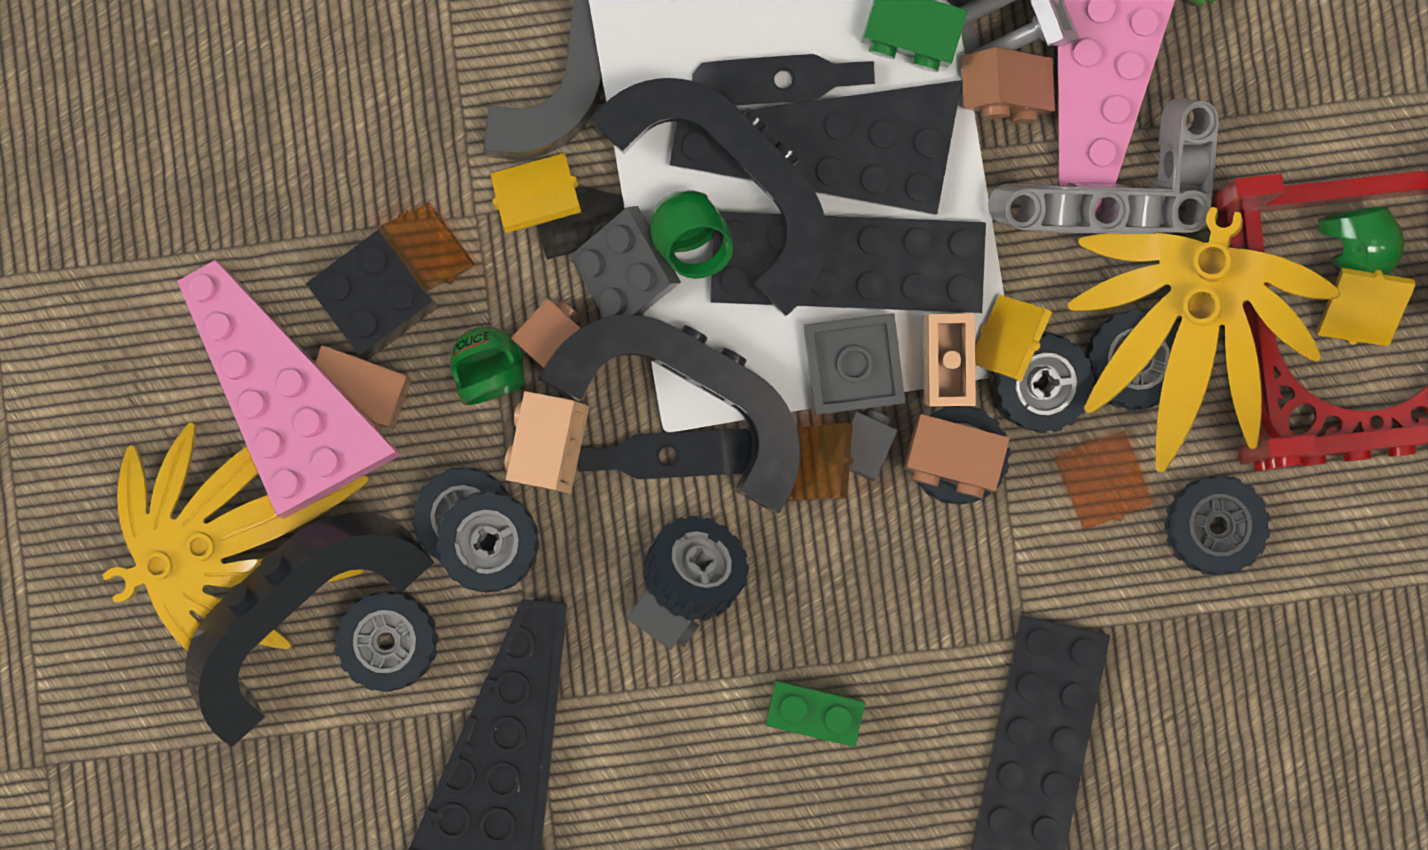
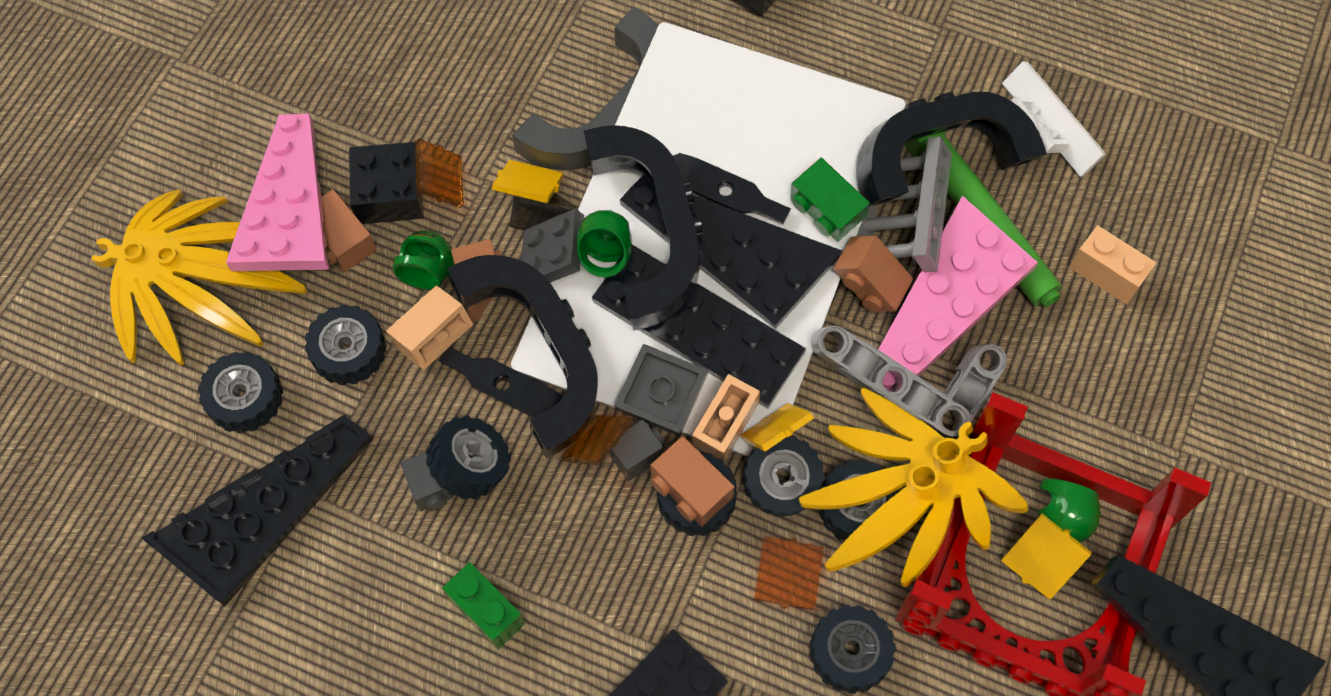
camera: 30 degrees right, 20 degrees down
black arch [185,512,434,748] -> none
black wheel [436,491,540,593] -> none

